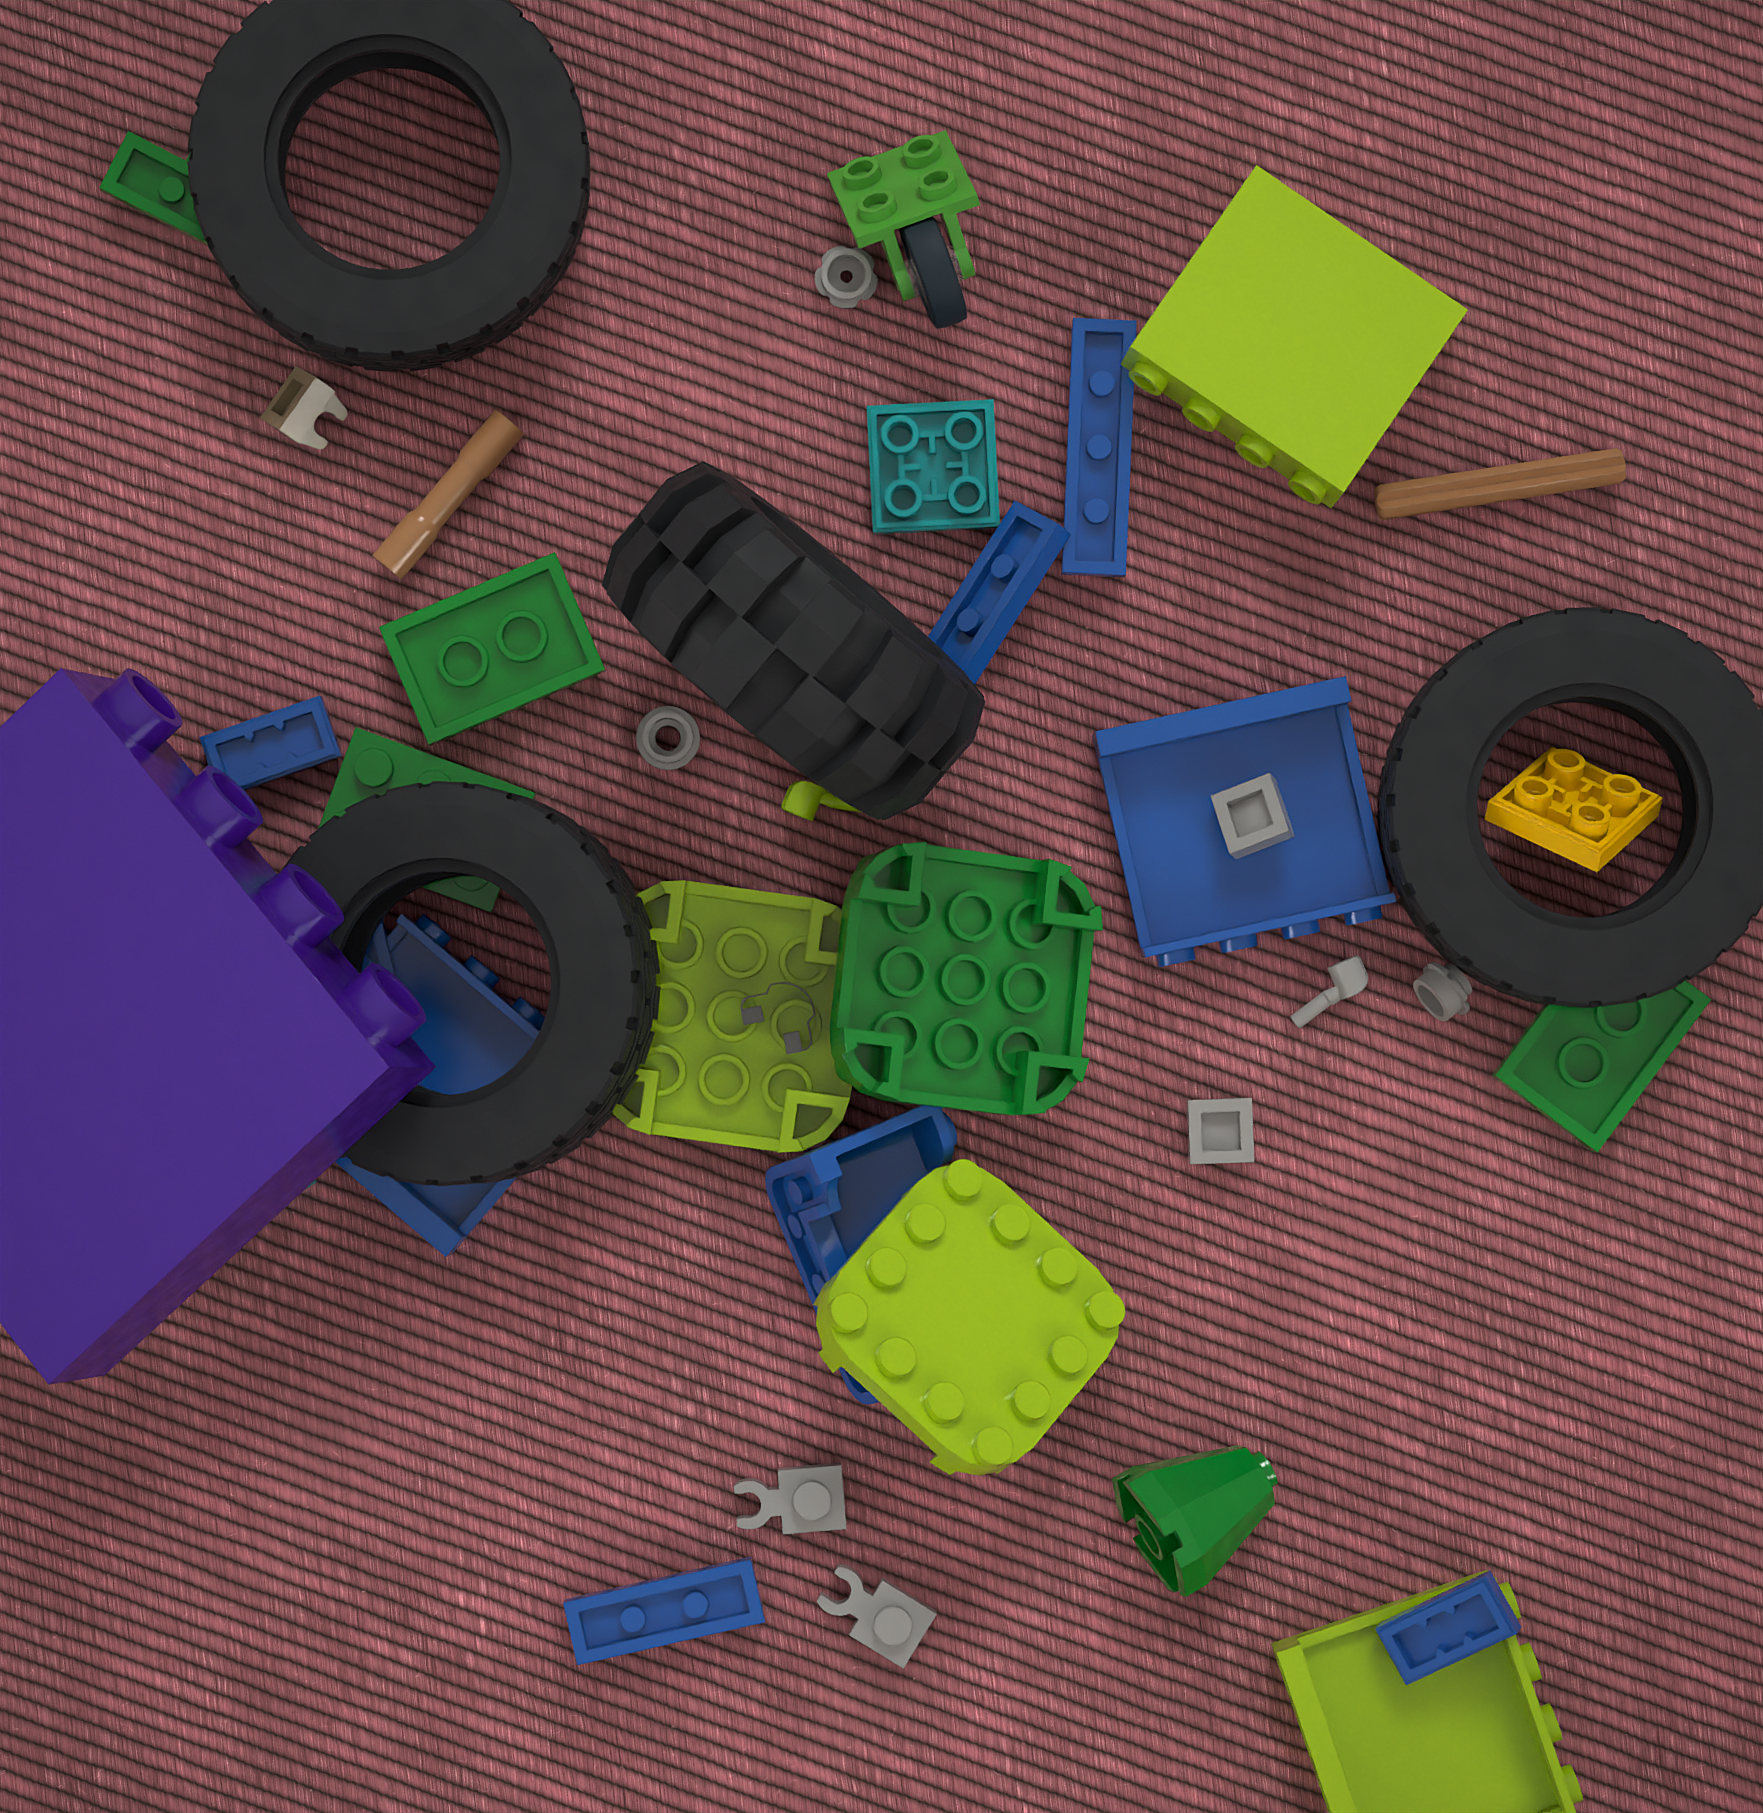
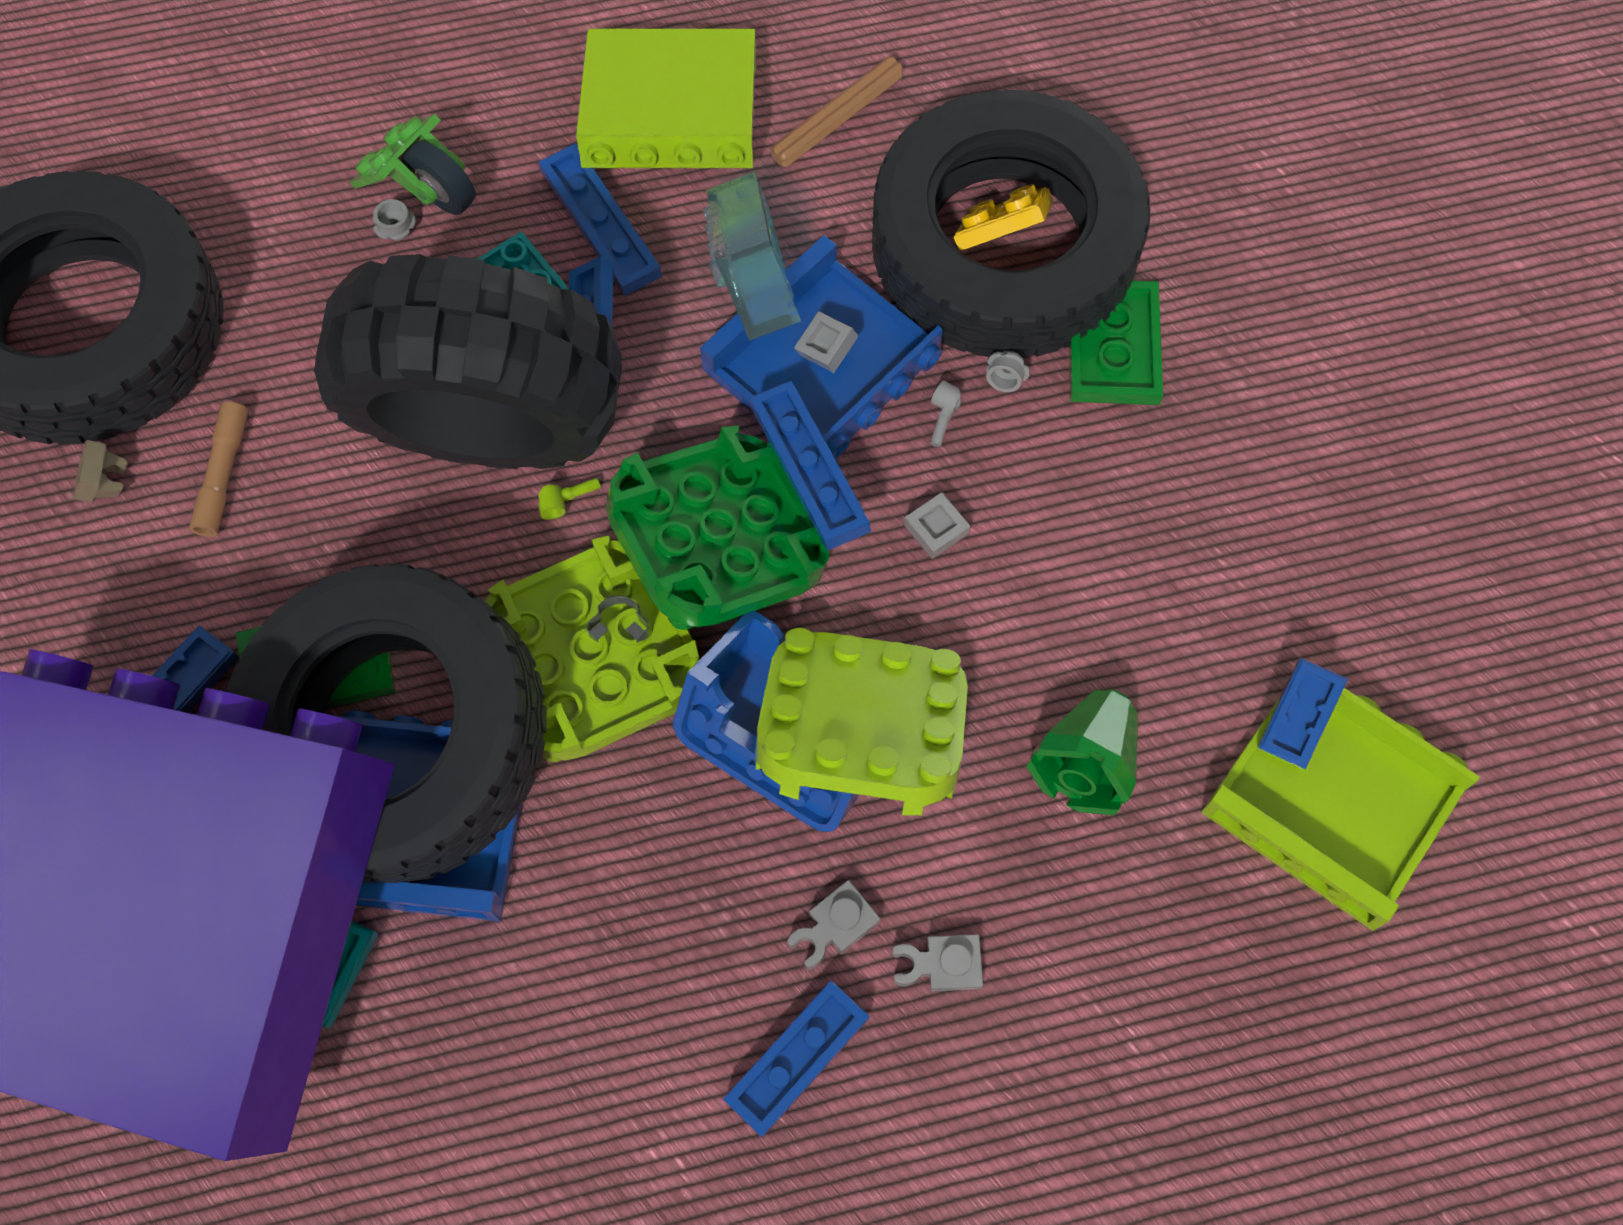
camera: 30 degrees left, 20 degrees down
green plate [379,552,606,746] -> none
light grey plate [636,706,700,770] -> none
none -> clear light blue wedge [703,172,801,341]
none -> blue plate [749,380,871,551]

